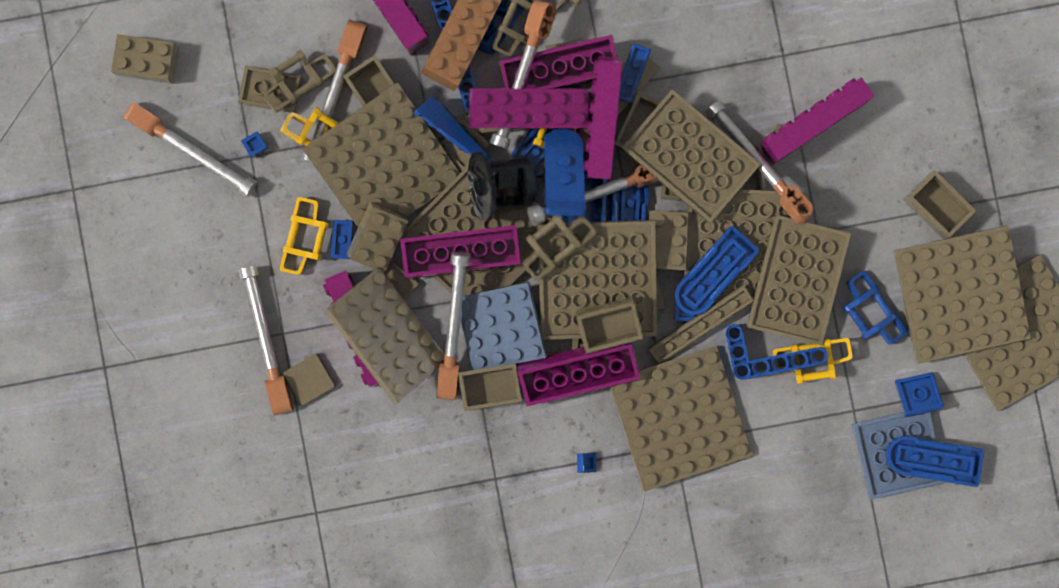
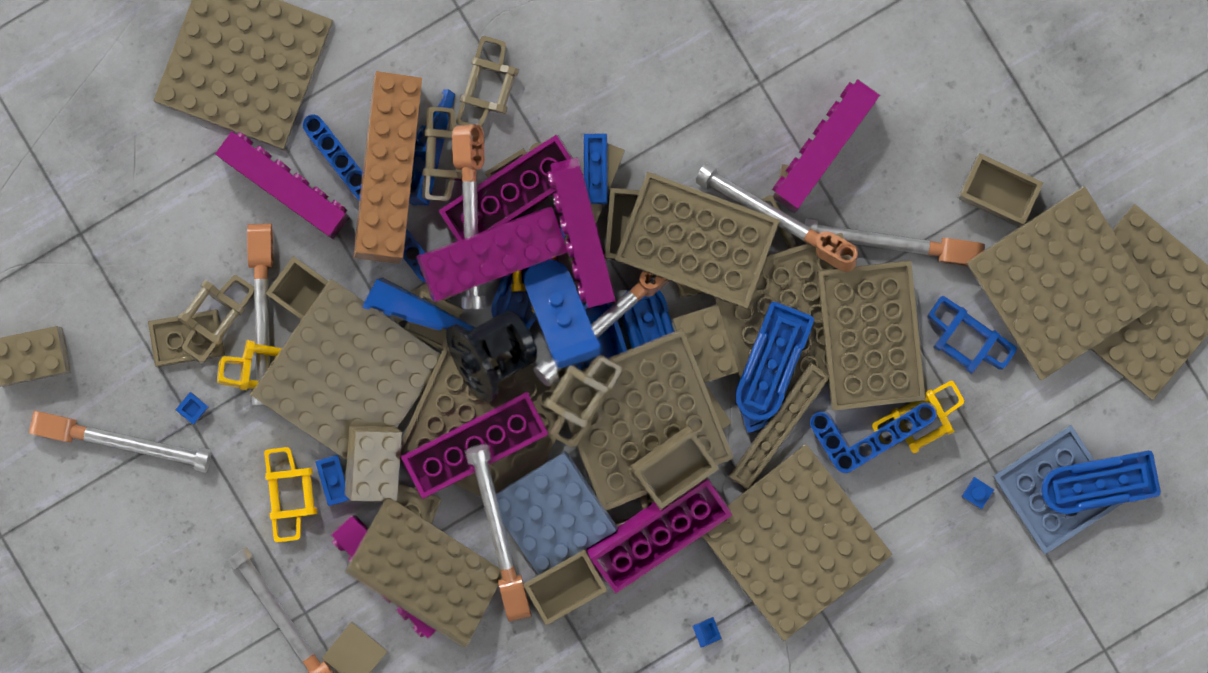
camera: 25 degrees left, 0 degrees up
blue tile [895,372,944,418] -> none
none -> piece [803,218,985,266]
none -> blue plate [961,477,994,509]

